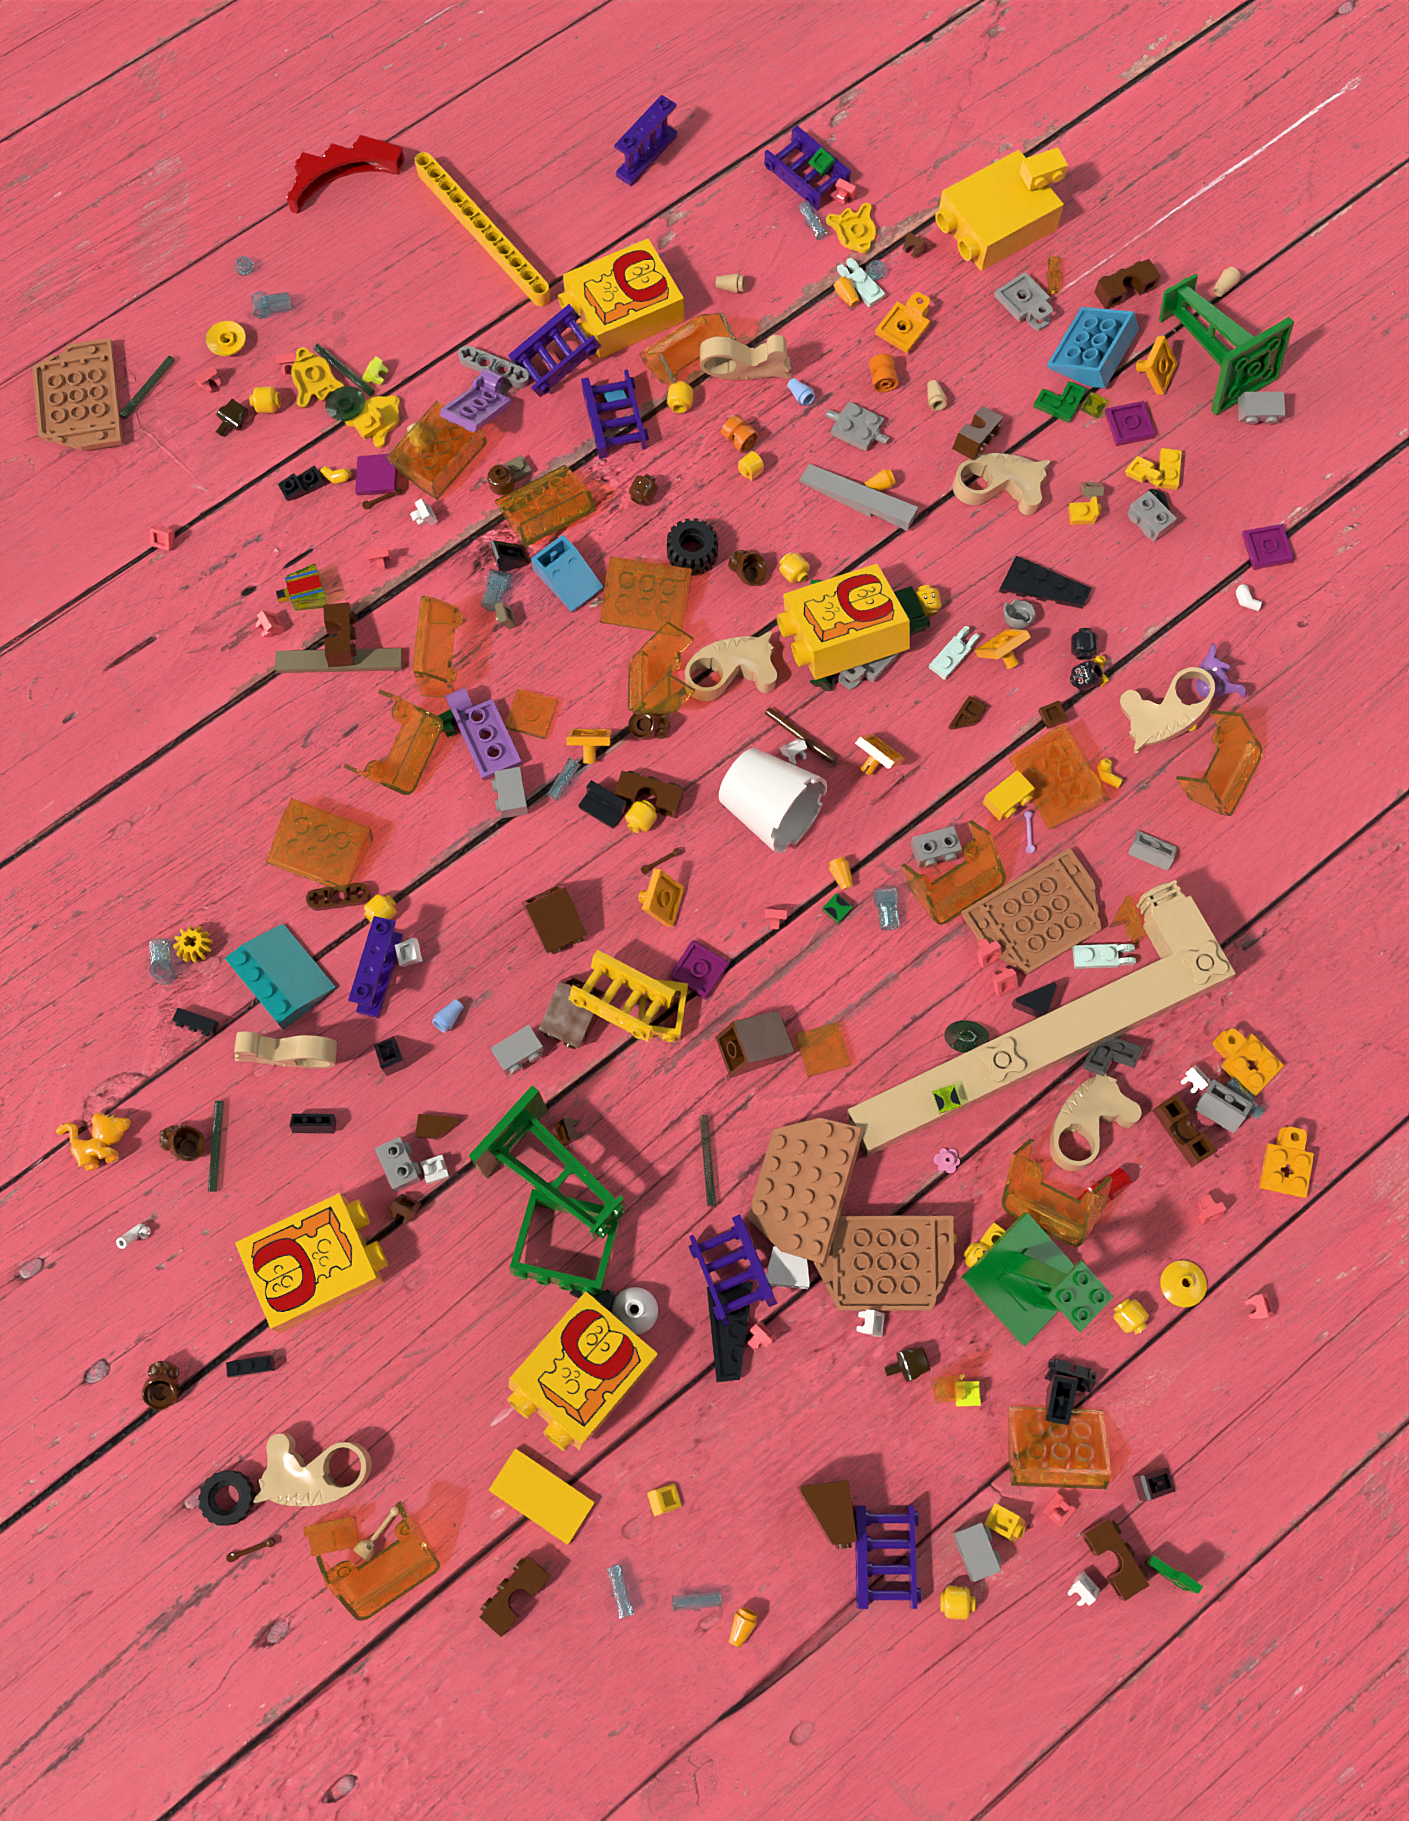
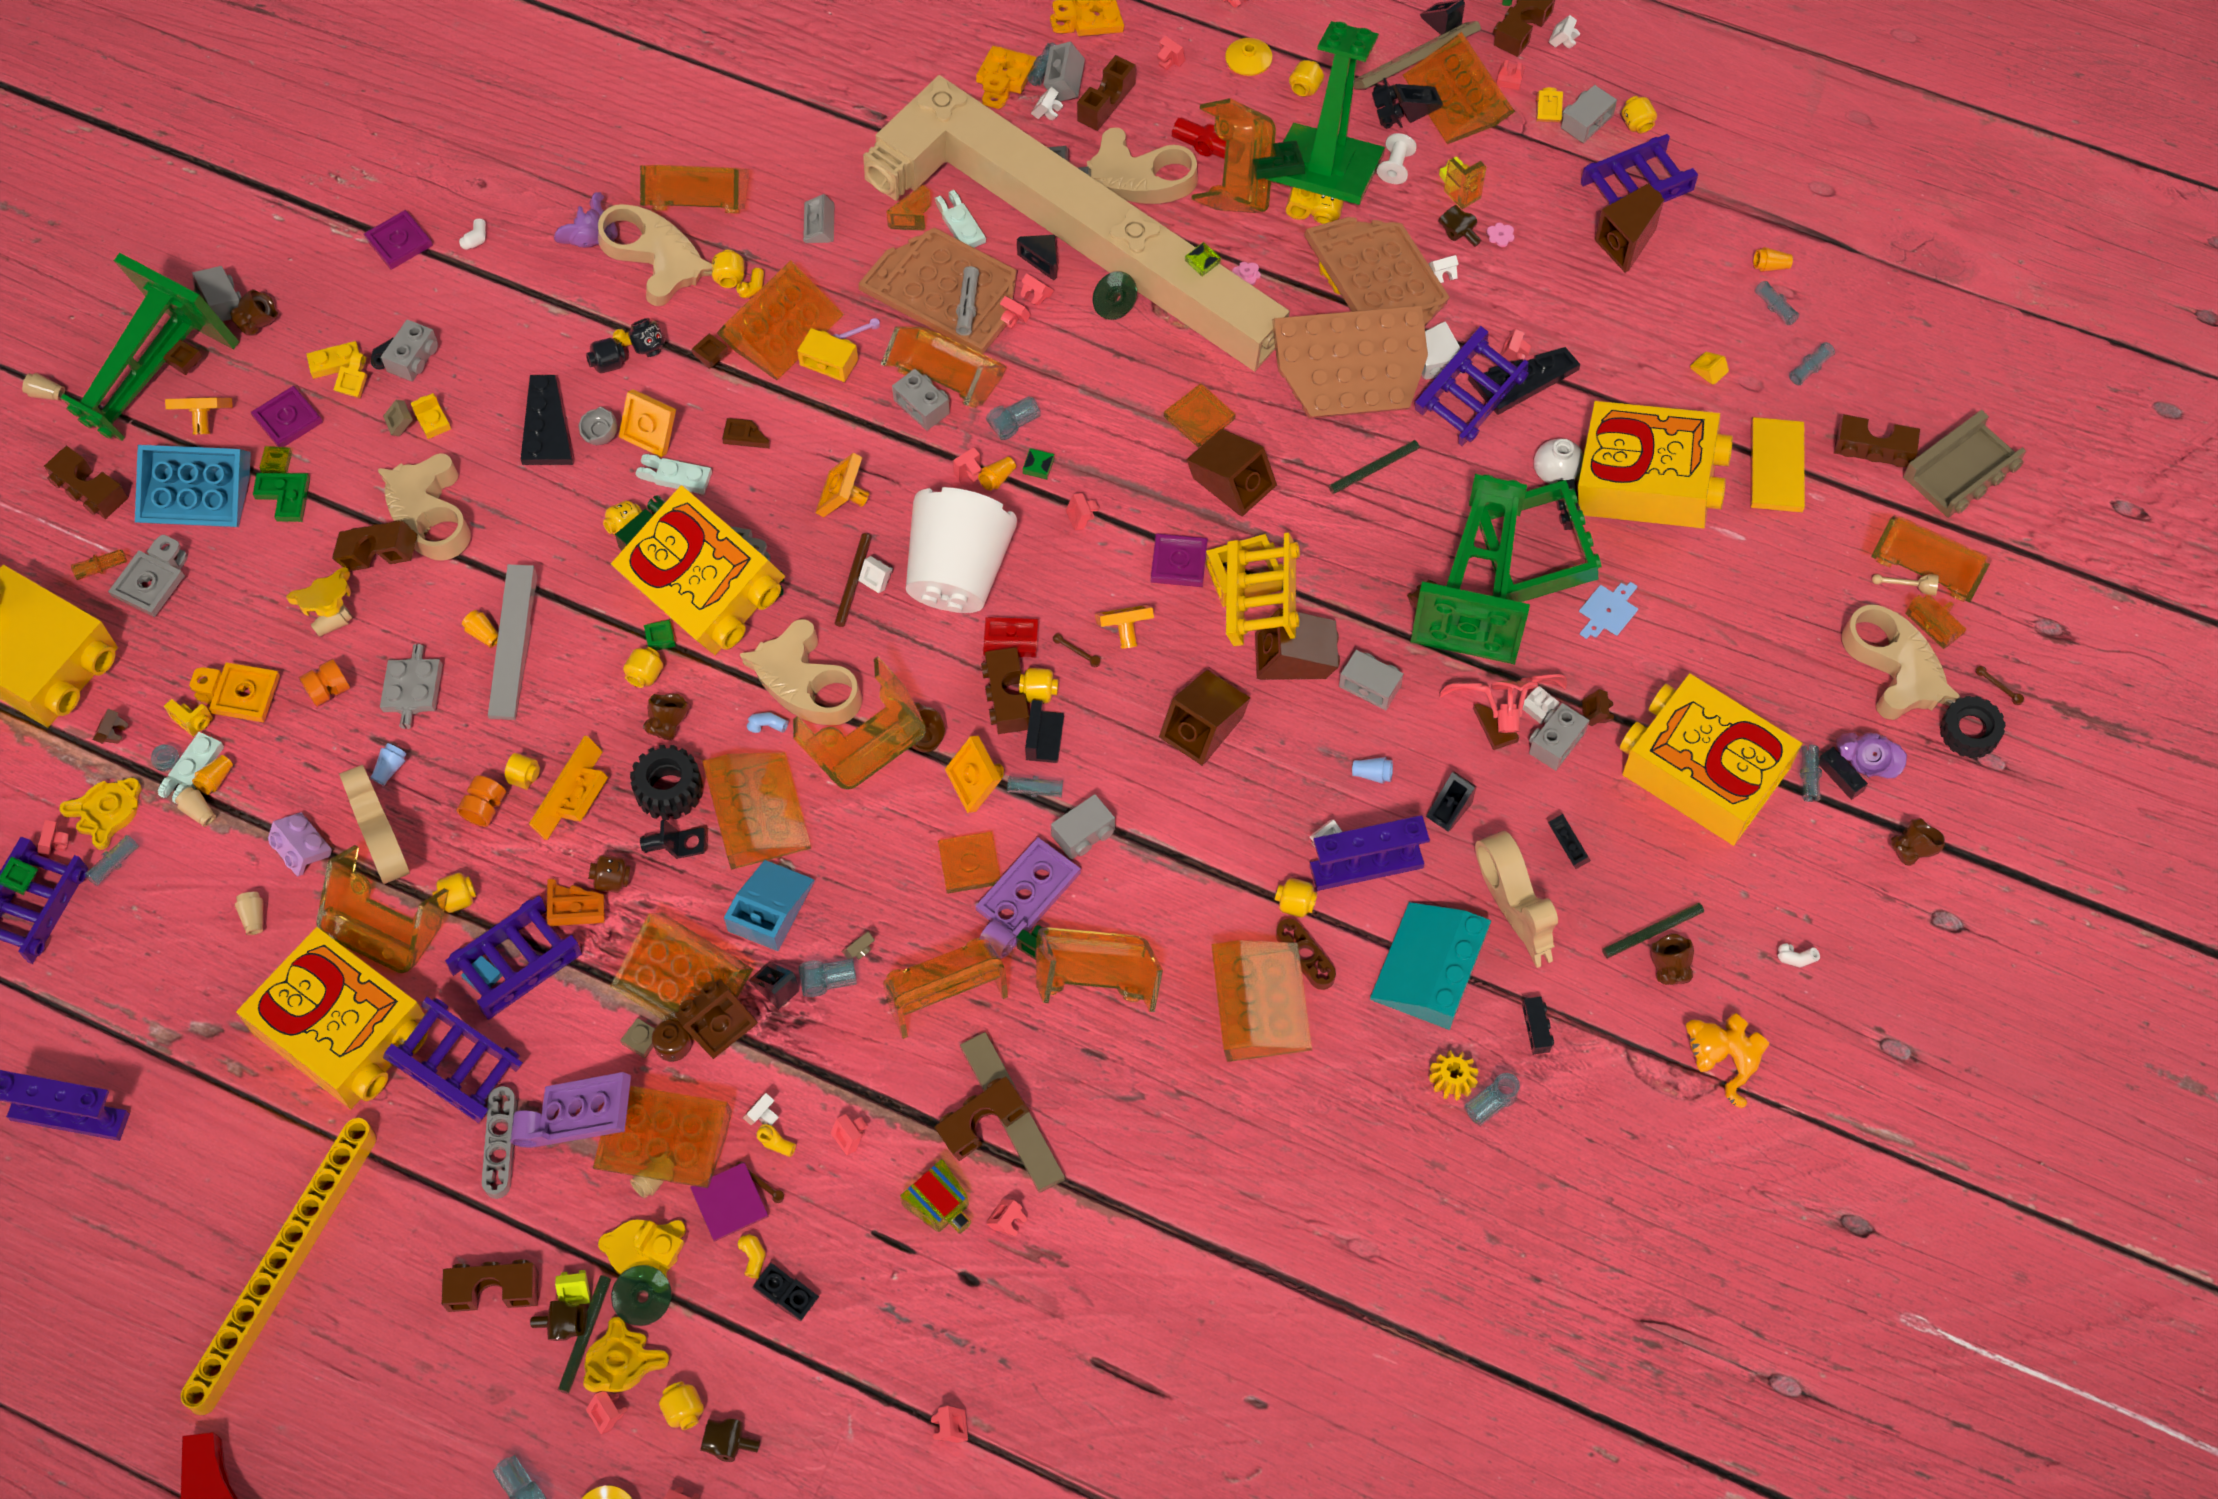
camera: 115 degrees left, 10 degrees down
none -> reddish brown tile [163,340,202,375]
none -> yellow bracket [164,699,213,737]
none -> tan cone [175,787,216,827]
none -> reddish brown hair [230,289,278,336]
none -> lavender bracket [268,812,332,877]
none -> yellow tile [286,567,351,617]
none -> reddish brown arch [442,1259,539,1312]
none -> light orange bracket [529,735,608,840]
none -> dark brown piece [530,1301,587,1341]
none -> orange wing [547,879,605,926]
none -> black bracket [640,820,706,859]
none -> reddish brown plate [675,978,758,1059]
none -> yellow head [712,250,744,288]
none -> light blue arm [747,712,789,733]
none -> yellow arm [756,1124,796,1157]
none -> coral tile [953,447,981,483]
none -> light grey pin [956,266,979,336]
none -> red plate [983,617,1039,658]
none -> dark green tile [1252,140,1305,180]
none -> dark tan tile [1354,21,1481,89]
none -> white piece [1377,133,1417,184]
none -> coral plant [1440,674,1567,733]
none -> bright pink plant [1487,223,1515,247]
none -> light blue piece [1579,582,1638,639]
none -> clear light blue pin [1800,745,1822,802]
none -> medium lavender piece [1836,733,1907,779]
none -> dark tan panel [1903,410,2026,518]

